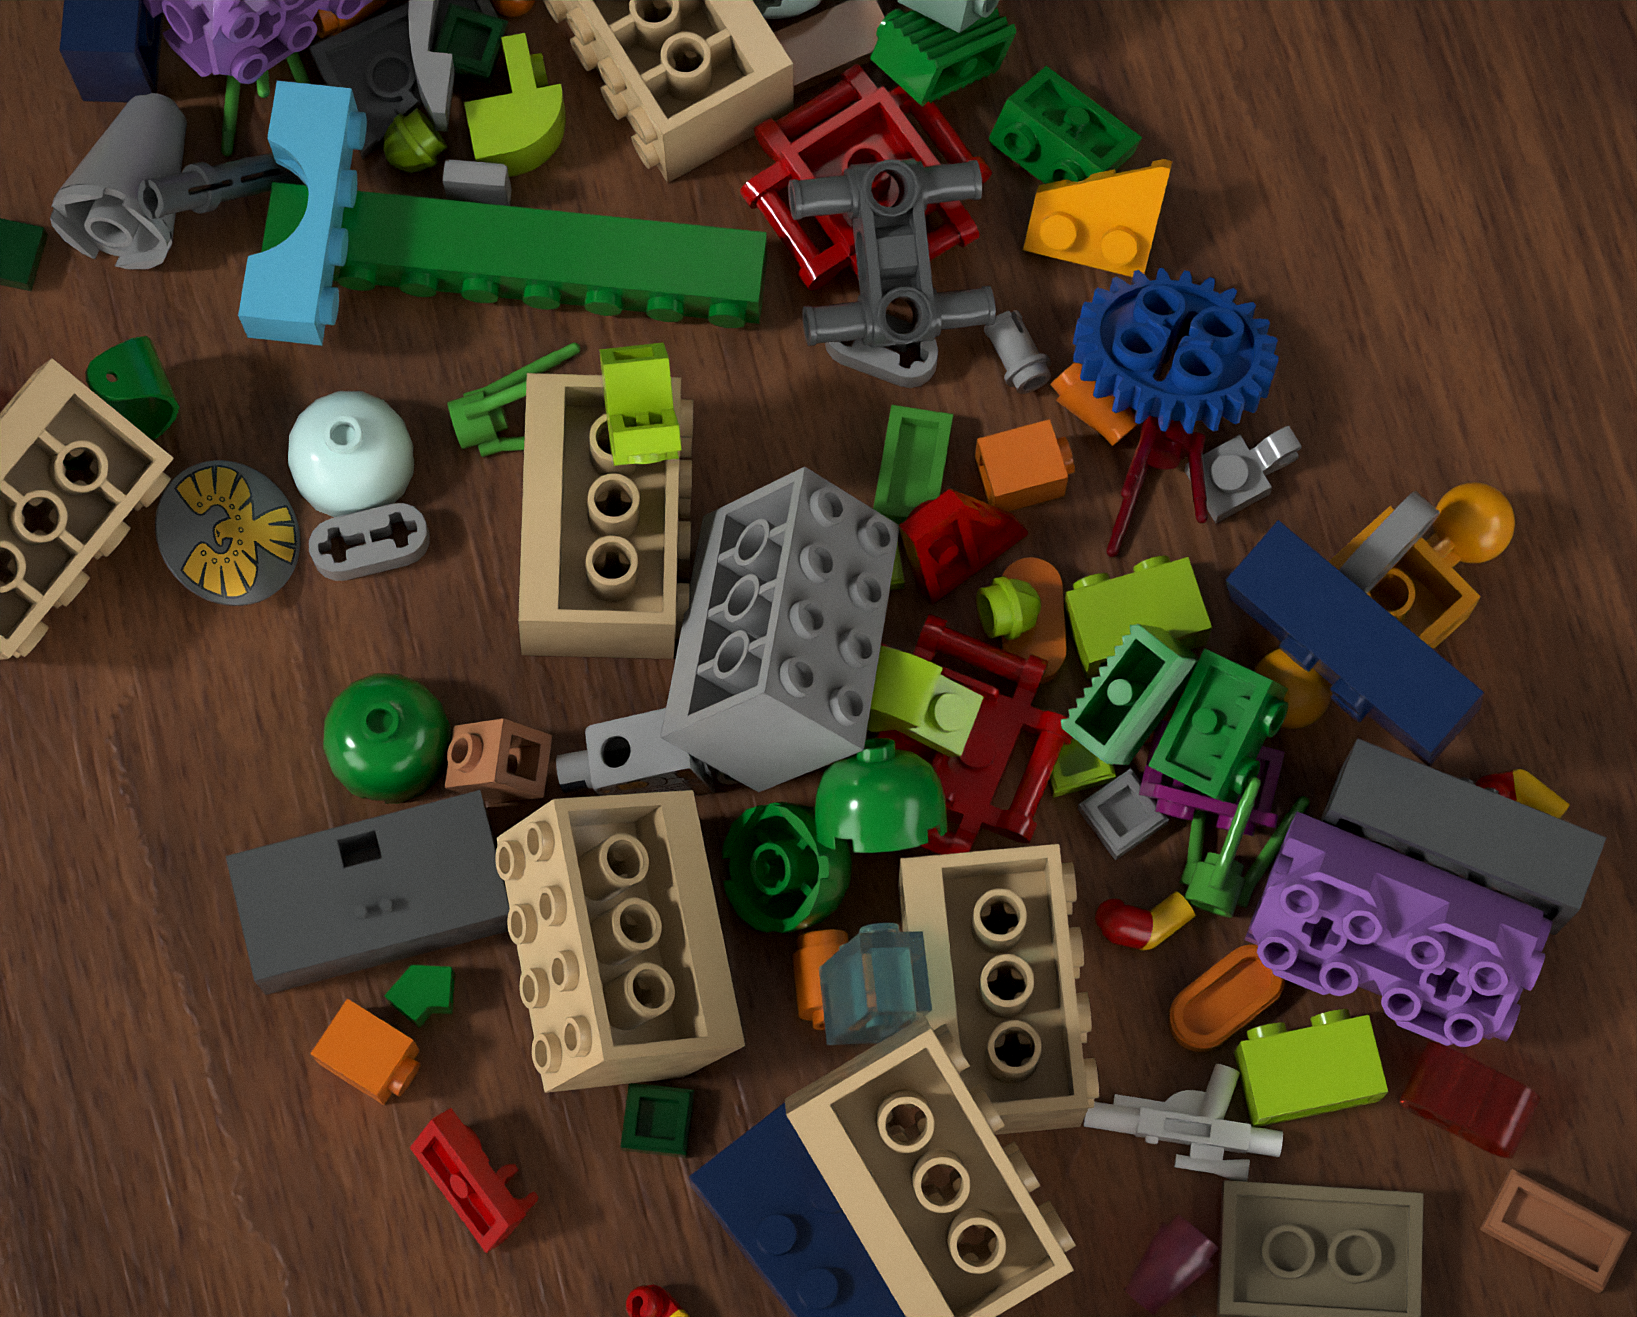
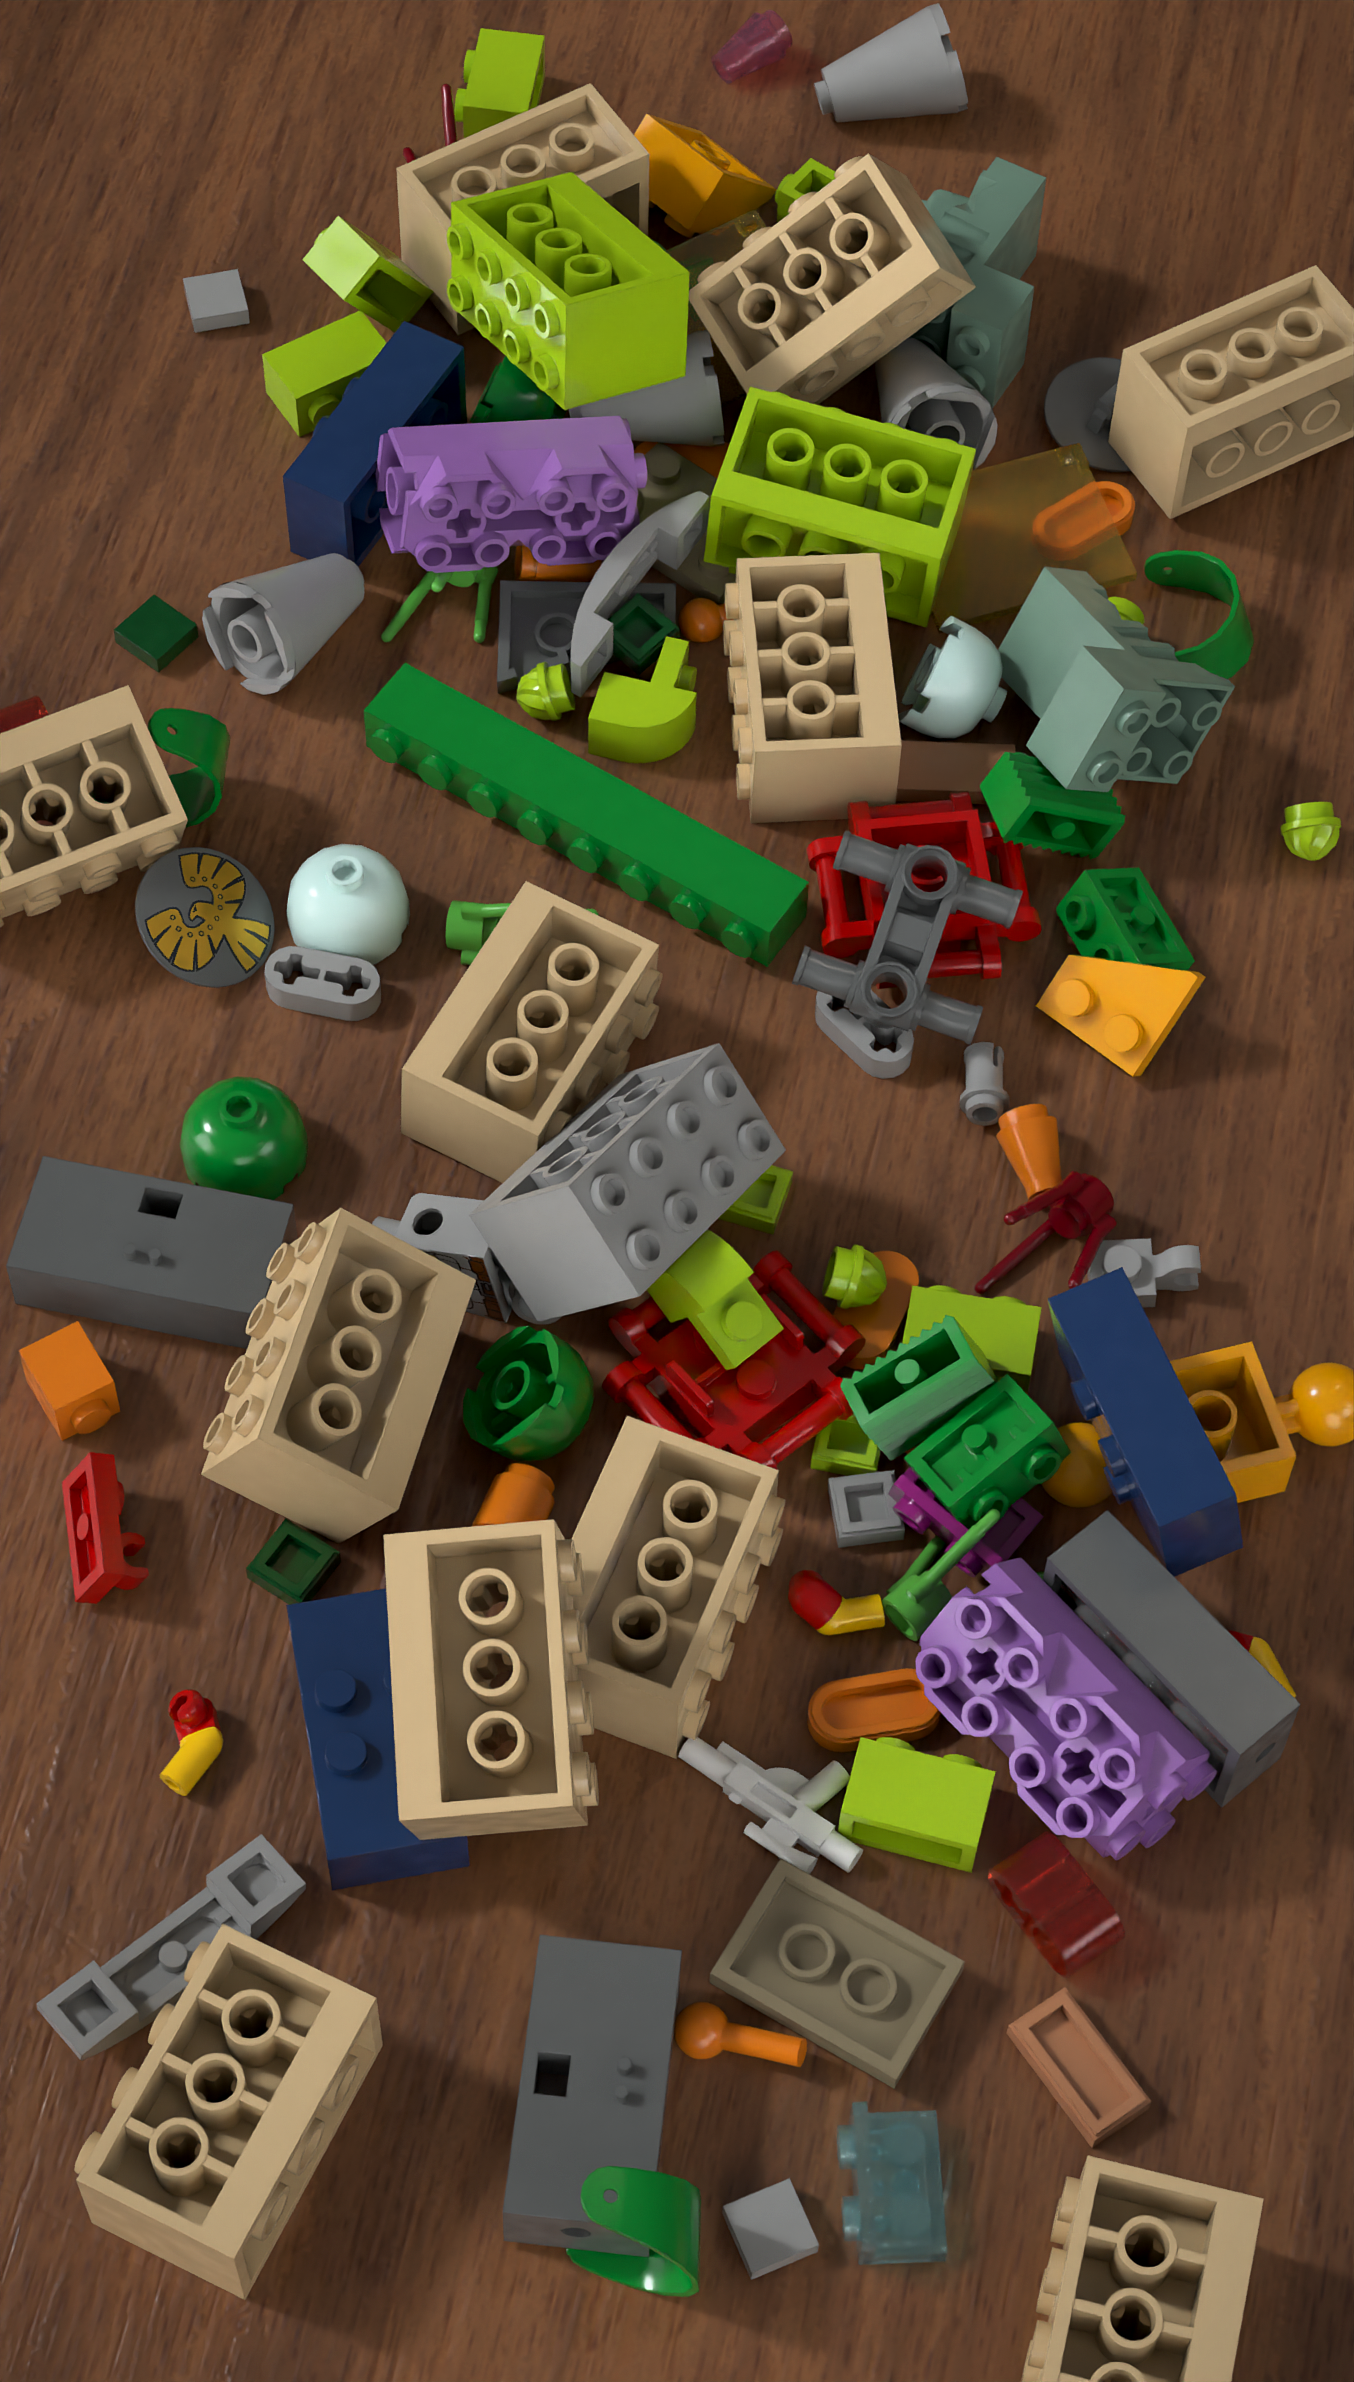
camera: 25 degrees right, 15 degrees down
dark grey pin [138,152,305,219] -> none
medium azure arch [238,81,367,346] -> none
green piece [384,965,456,1028] -> none
light grey tile [443,159,512,206] -> none
nougat brick [445,718,552,804] -> none
lime brick [599,342,682,466] -> none
green cylinder [815,738,947,853] -> none
clear light blue brick [819,923,932,1045] -> none
bright green tile [873,405,953,525] -> none
red wing [899,488,1028,605] -> none
orange brick [975,419,1075,512] -> none
blue gear [1073,268,1279,434] -> none
clear pink cone [1124,1213,1219,1315] -> none
light grey beam [1339,491,1440,594] -> none

